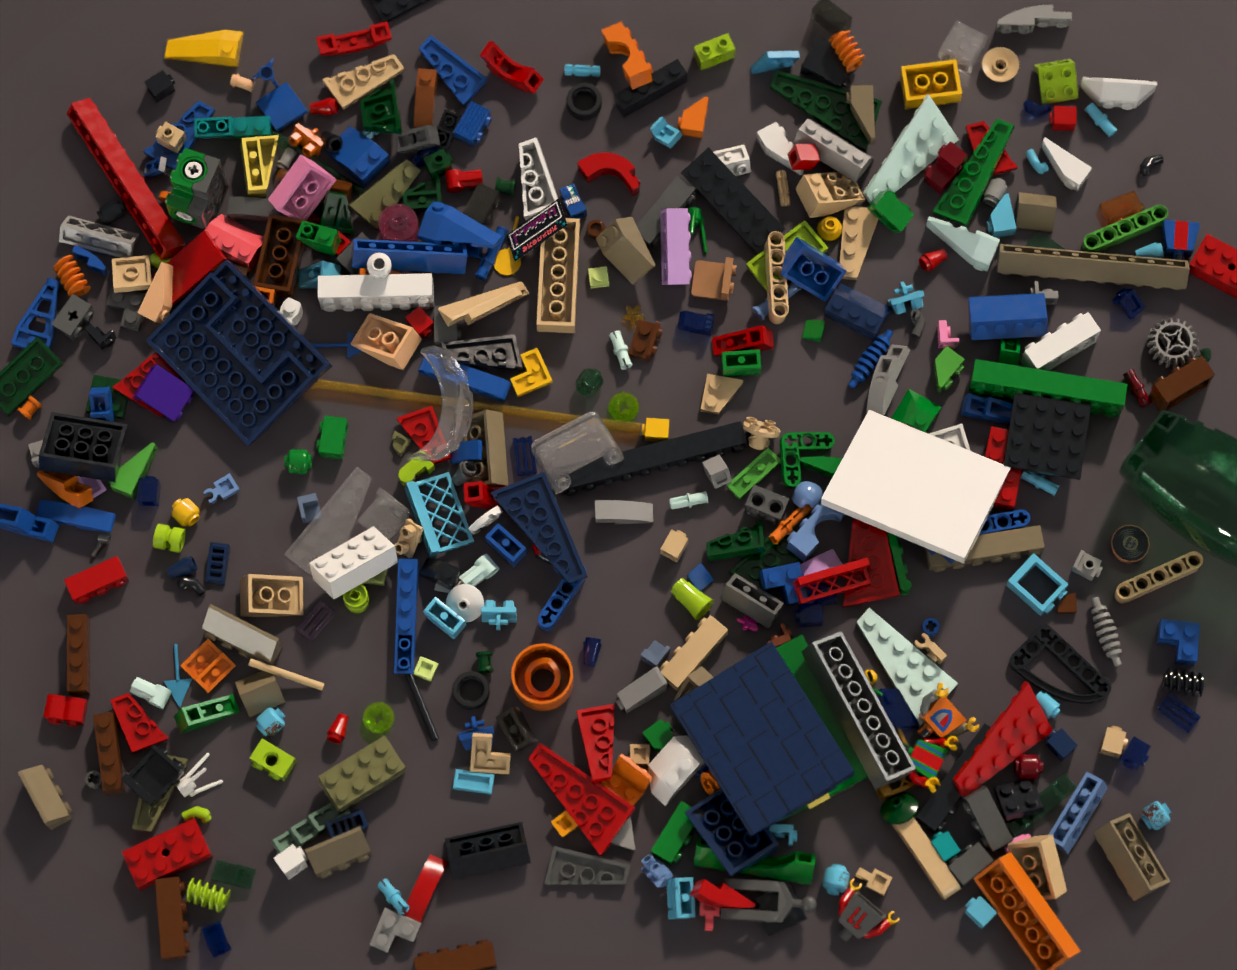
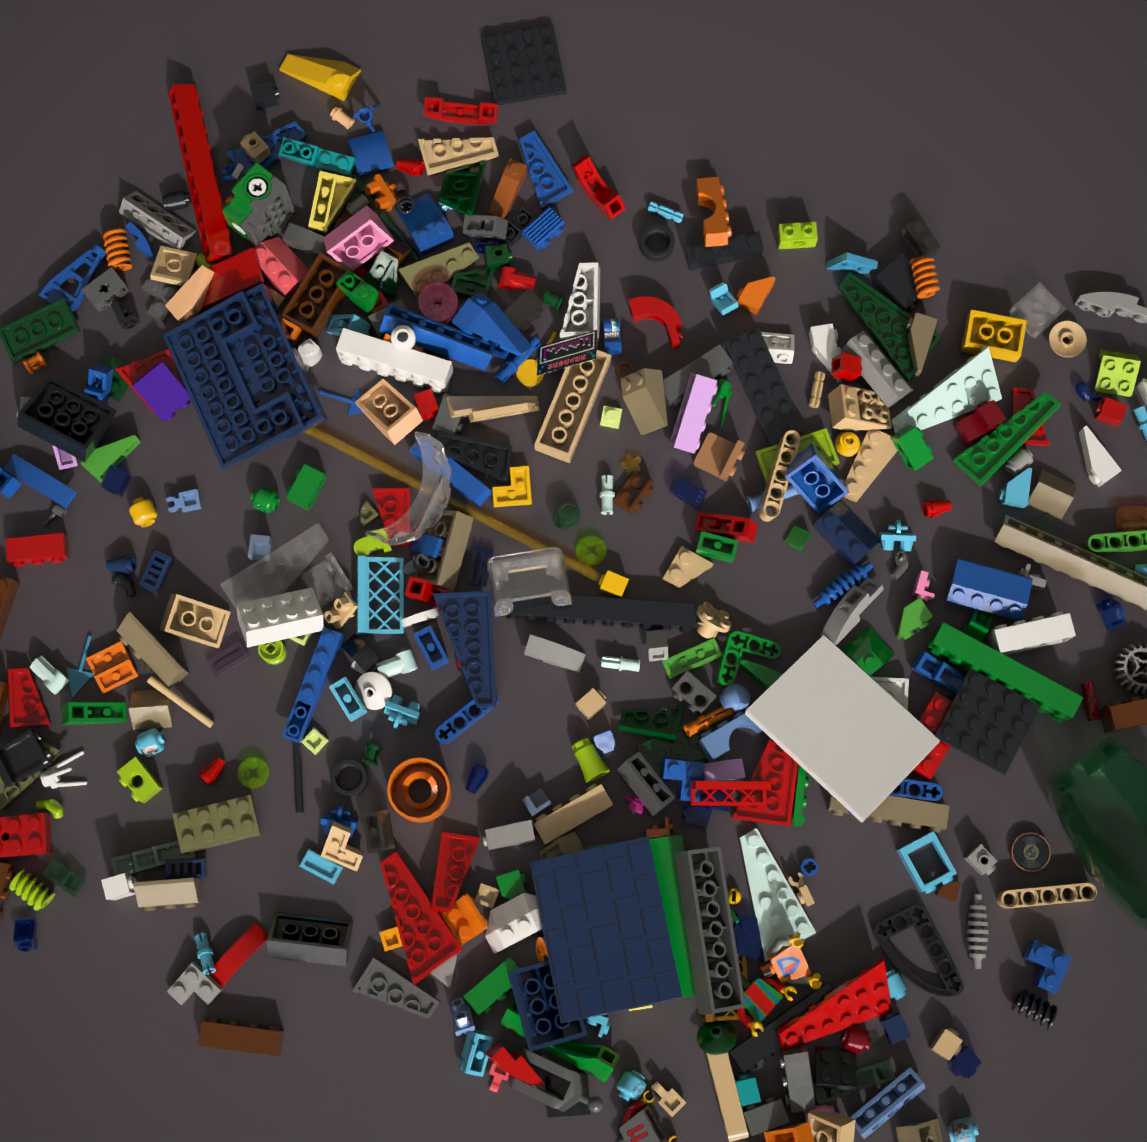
camera: 15 degrees right, 5 degrees up
orange slope [37,470,93,509] -> none
lime wheel [153,523,186,553] -> none
light aqua wedge [926,217,1000,272] -> none
medium azure pin [1020,471,1060,496] -> none
medium azure arm [1025,149,1049,174] -> none
clear blue tile [1157,693,1201,733] -> none

